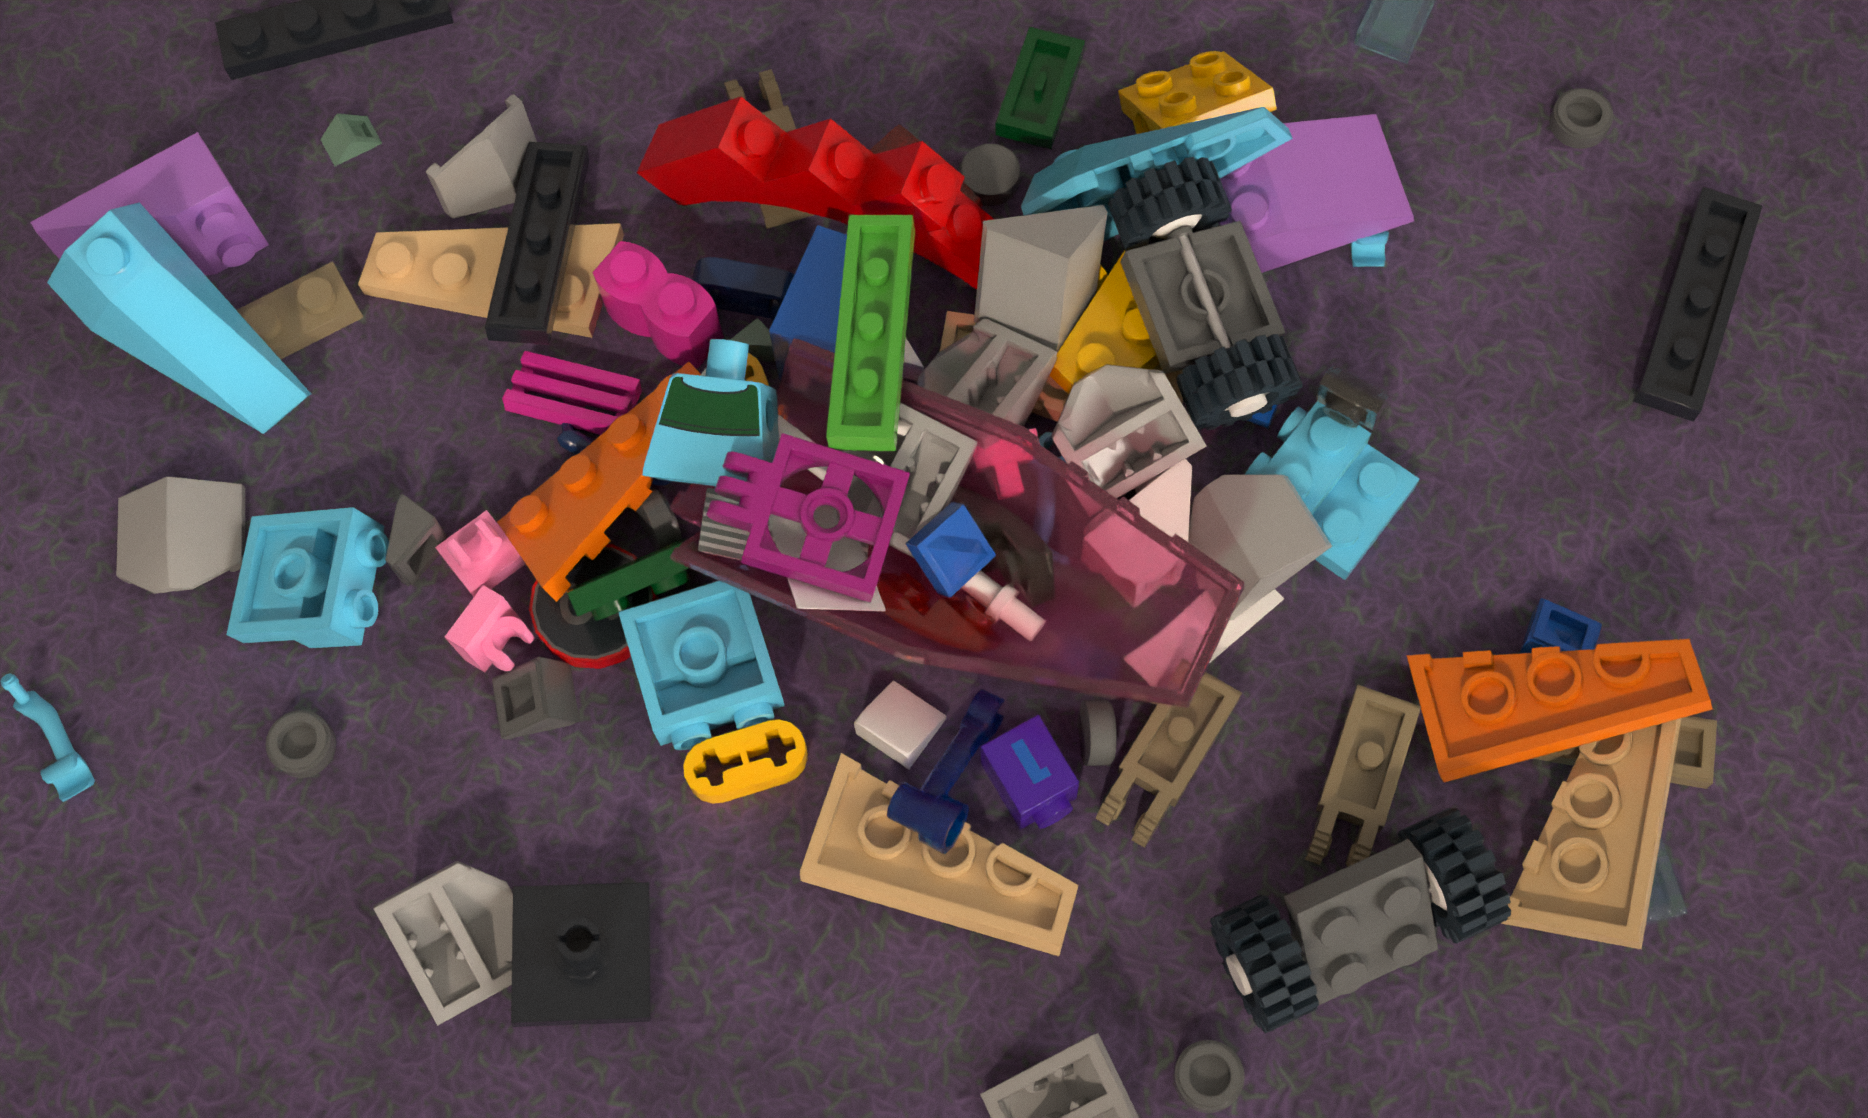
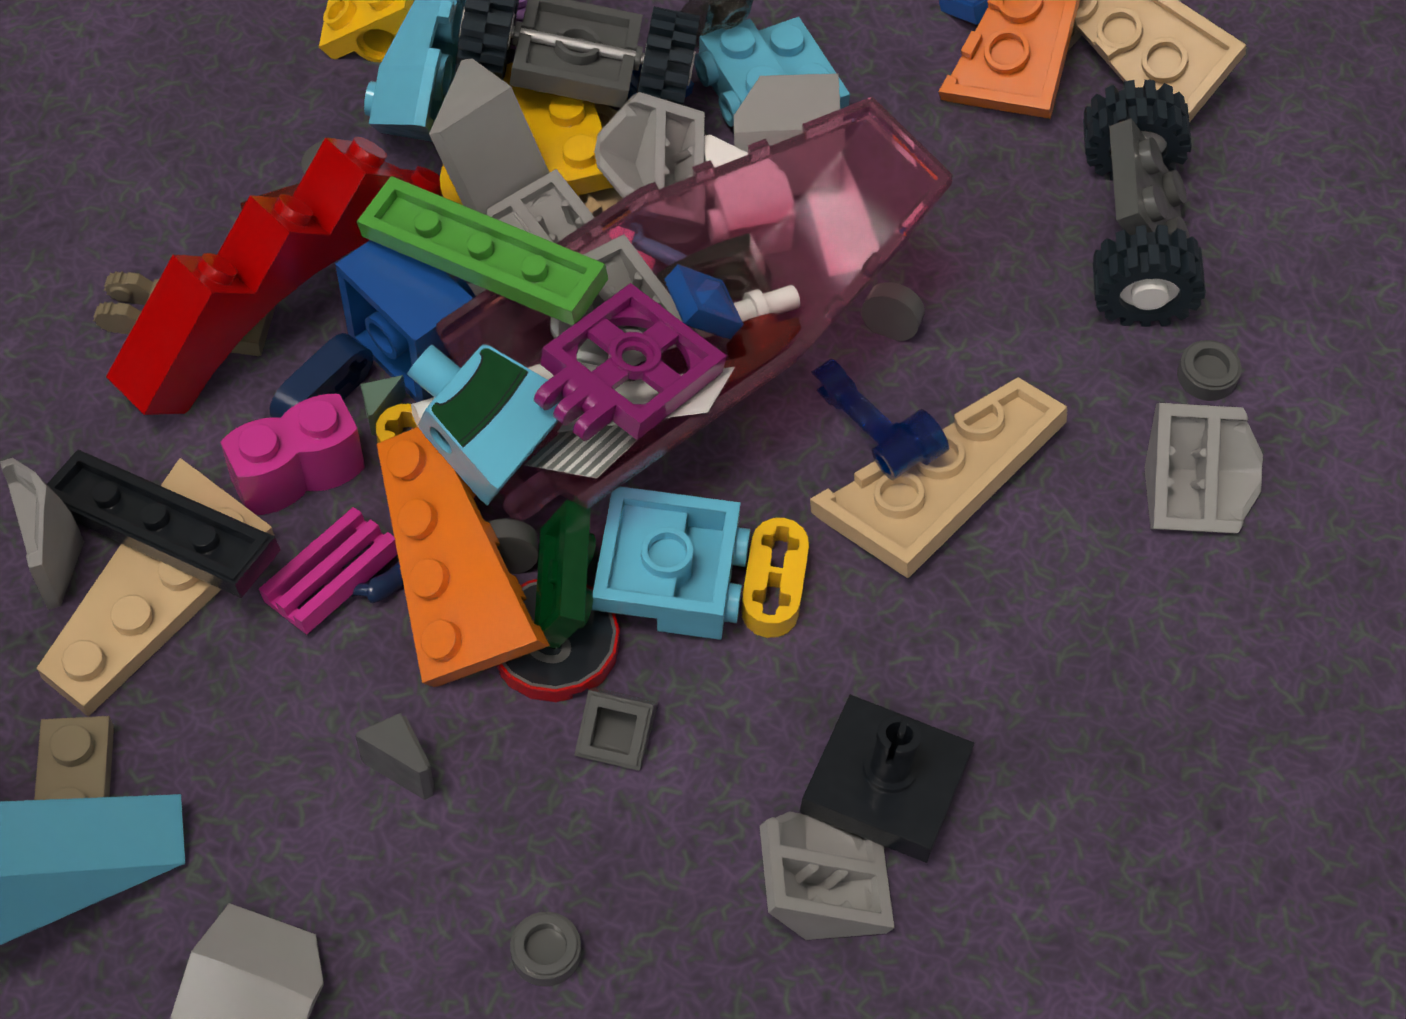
camera: 70 degrees left, 10 degrees down
medium azure plate [226,507,389,648] -> none
bright pink tile [435,510,525,597] -> none
bright pink tile [445,585,535,672] -> none
white slope [854,680,946,770] -> none
dark purple brick [981,715,1079,830] -> none
dark green plate [995,26,1085,150] -> none
dark tan hinge [1096,660,1242,848] -> none
dark tan hinge [1305,685,1421,867] -> none

